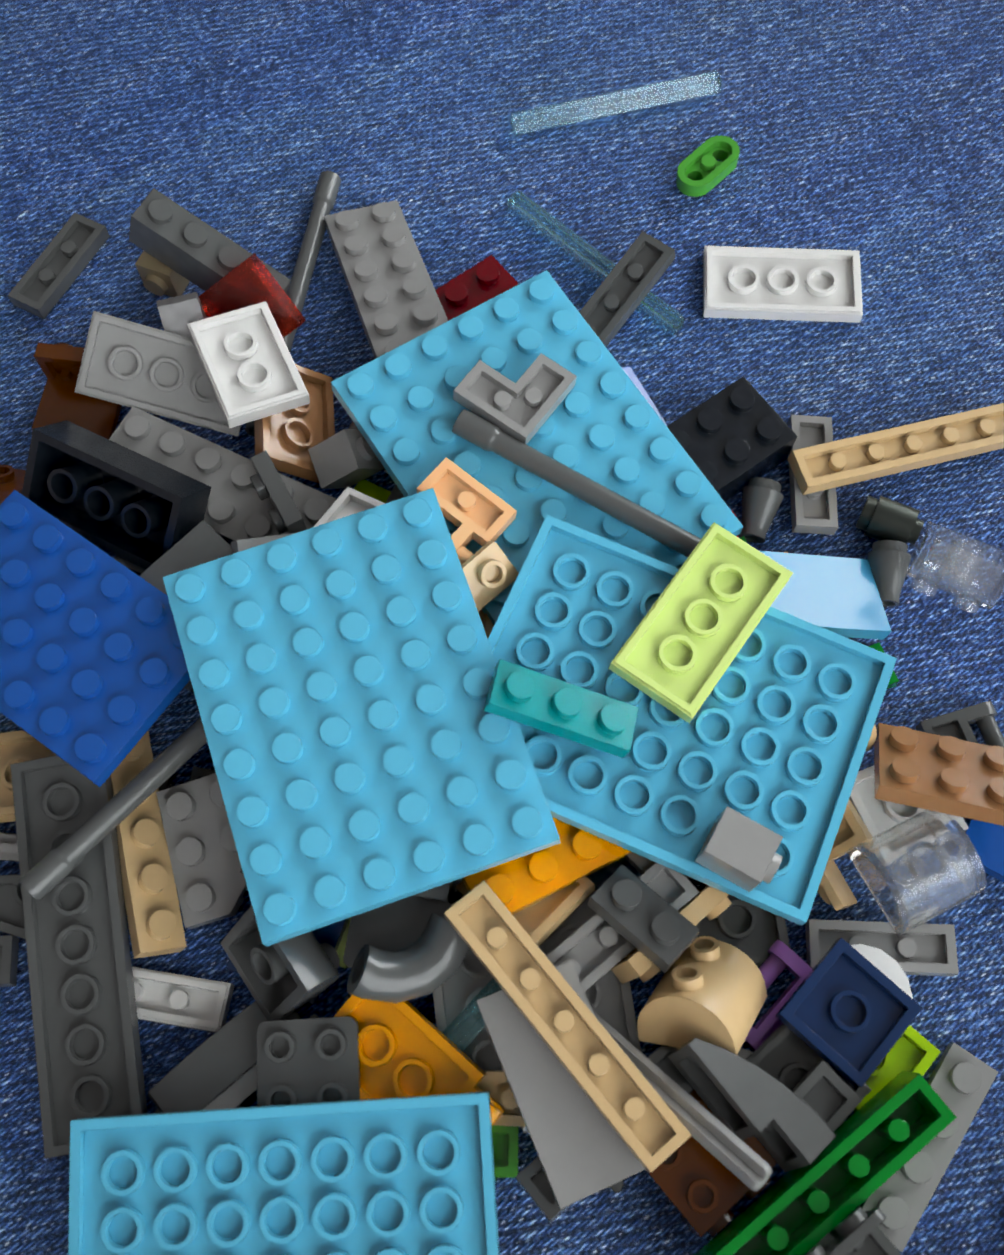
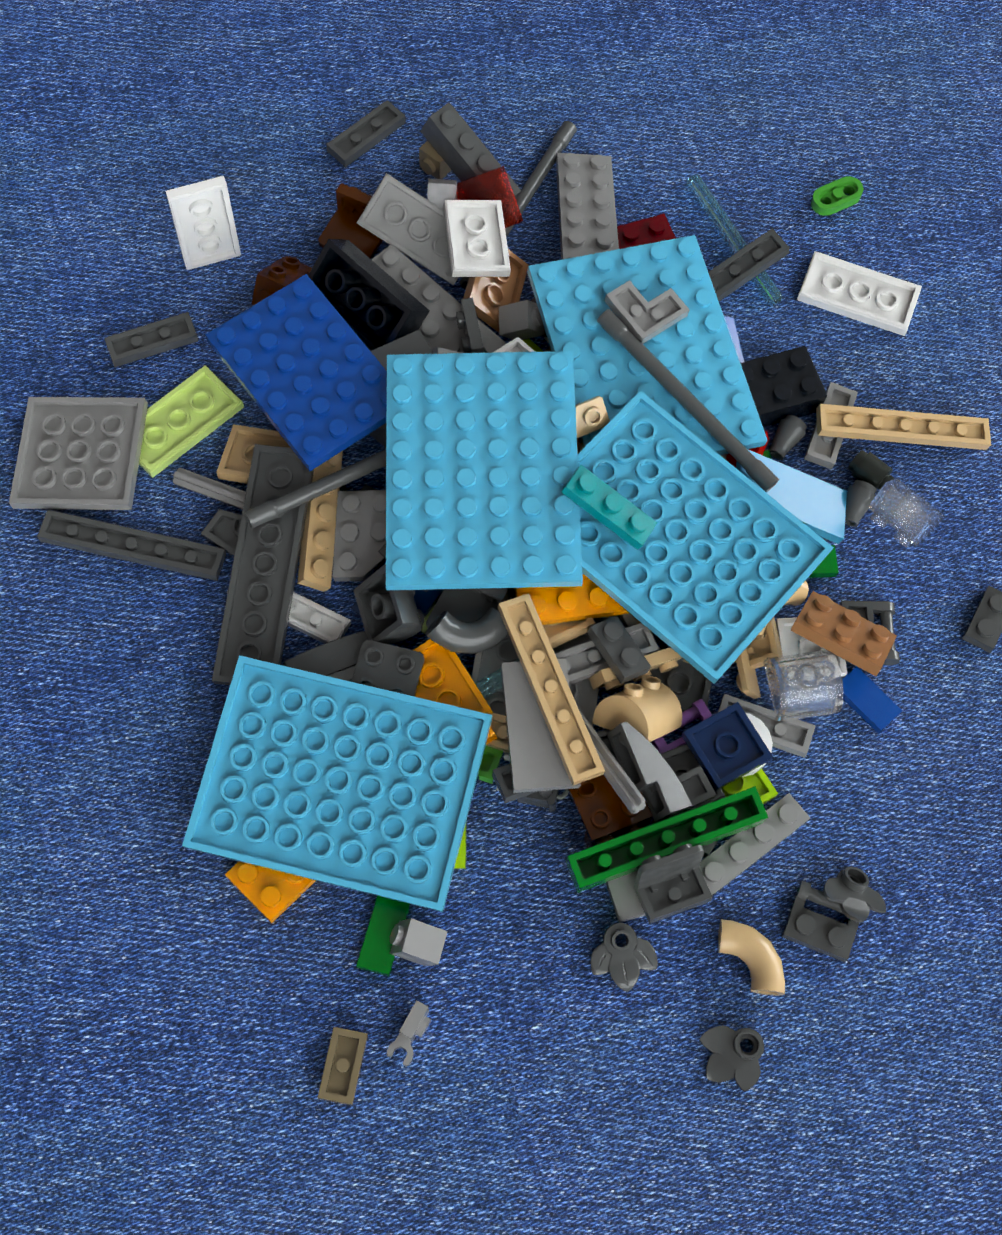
camera: 10 degrees right, 0 degrees up
light nougat plate [417,457,517,565] -> none
clear light blue axle [510,71,722,135] -> none
yellowish green tile [608,522,793,724] -> none
light grey brick [695,806,783,892] -> none

